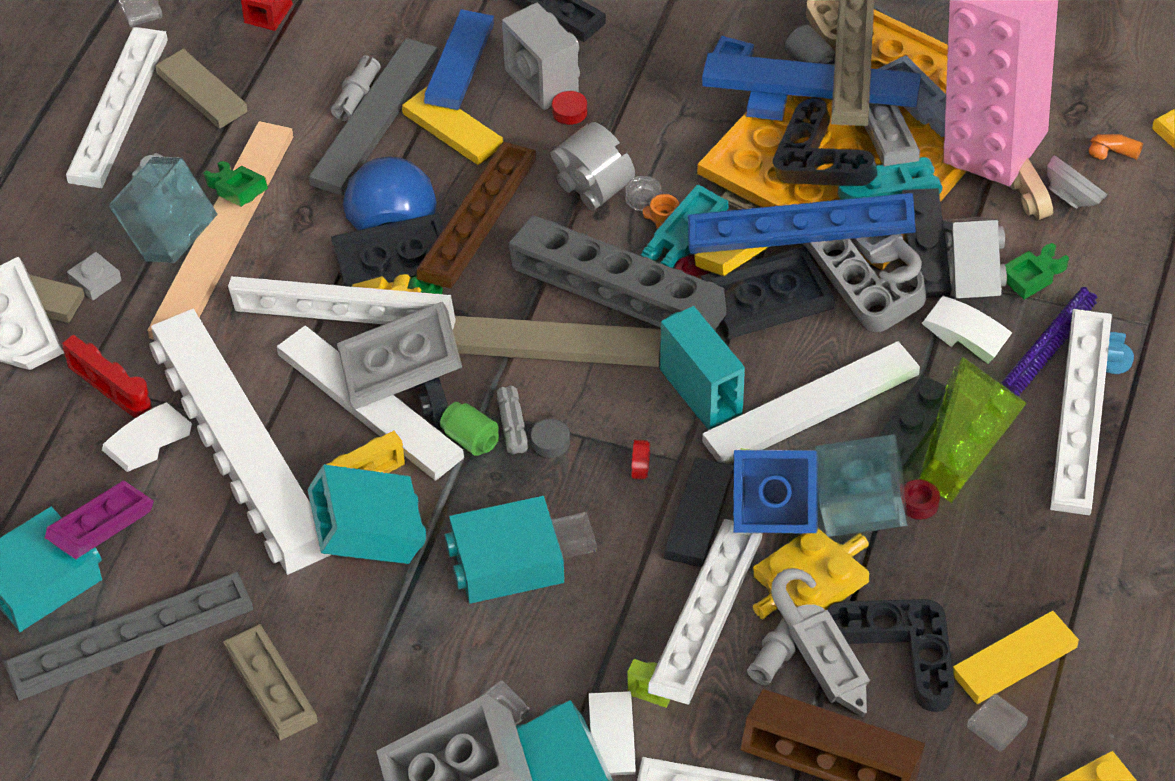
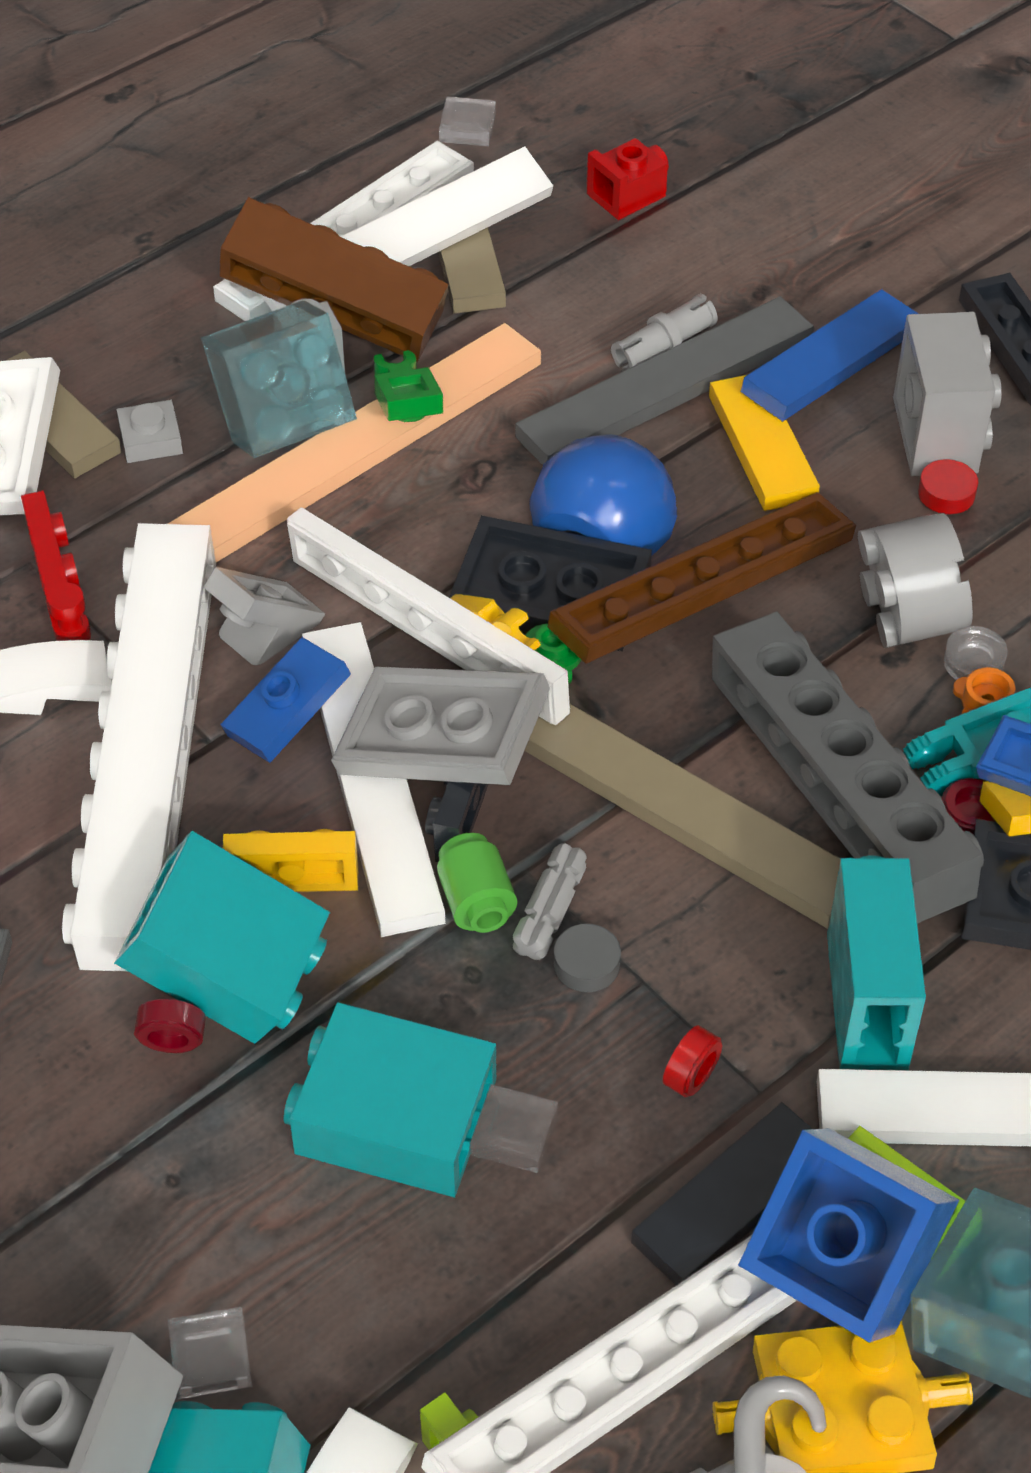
camera: 30 degrees right, 0 degrees up
none -> dark red tile [134,999,206,1053]
none -> light grey slope [204,567,325,665]
none -> reddish brown brick [220,197,449,362]
none -> blue plate [220,637,351,763]
none -> white tile [261,146,553,315]

